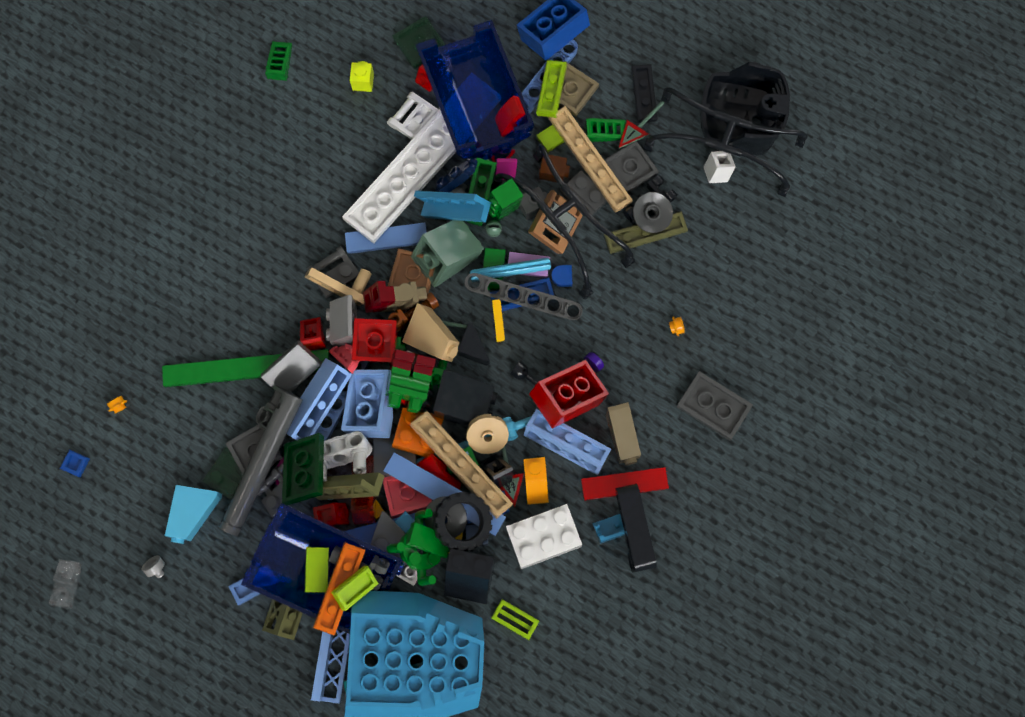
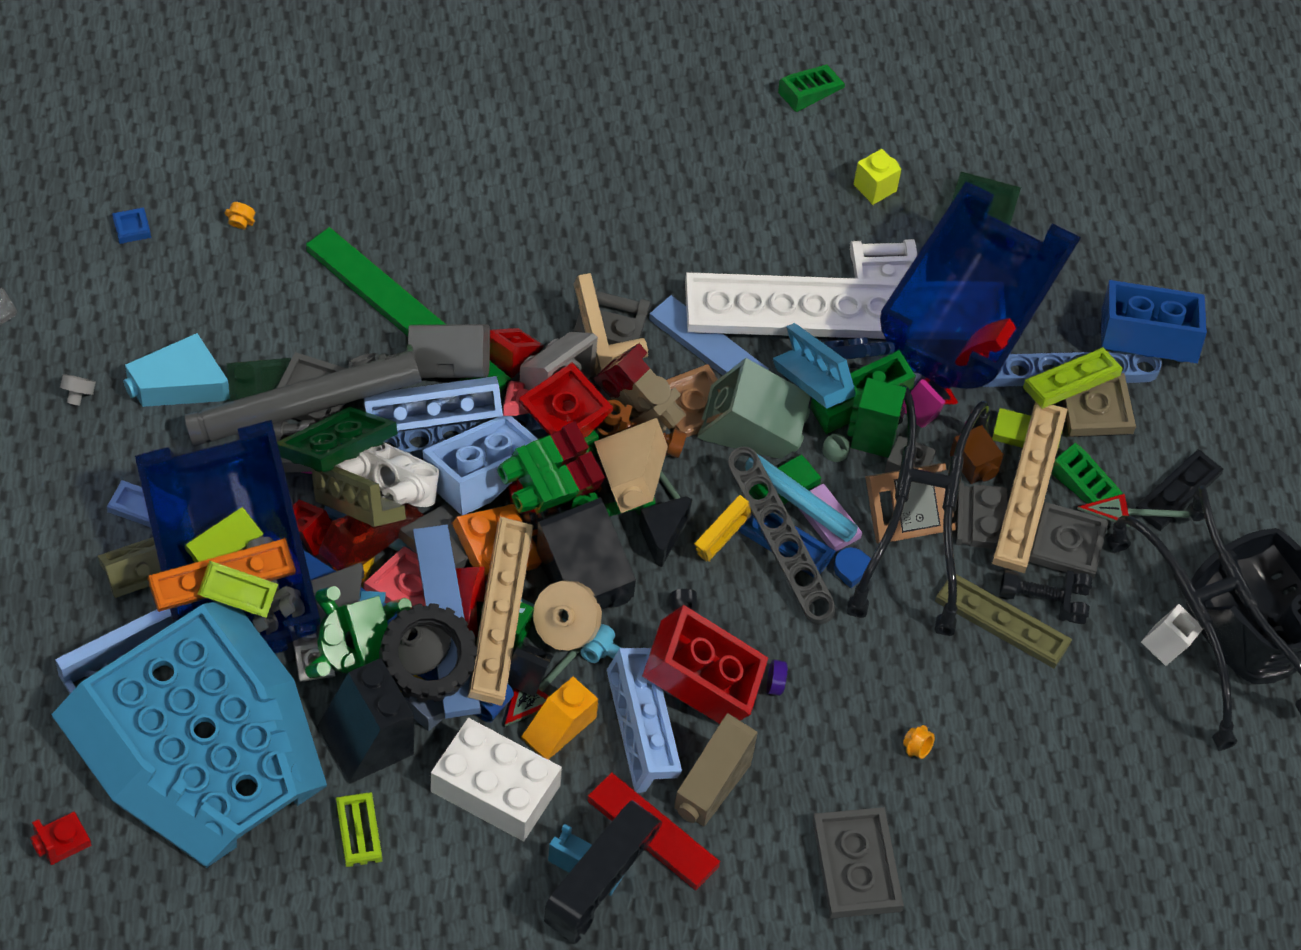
camera: 40 degrees right, 20 degrees down
dark grey dish [633,192,673,233] -> none

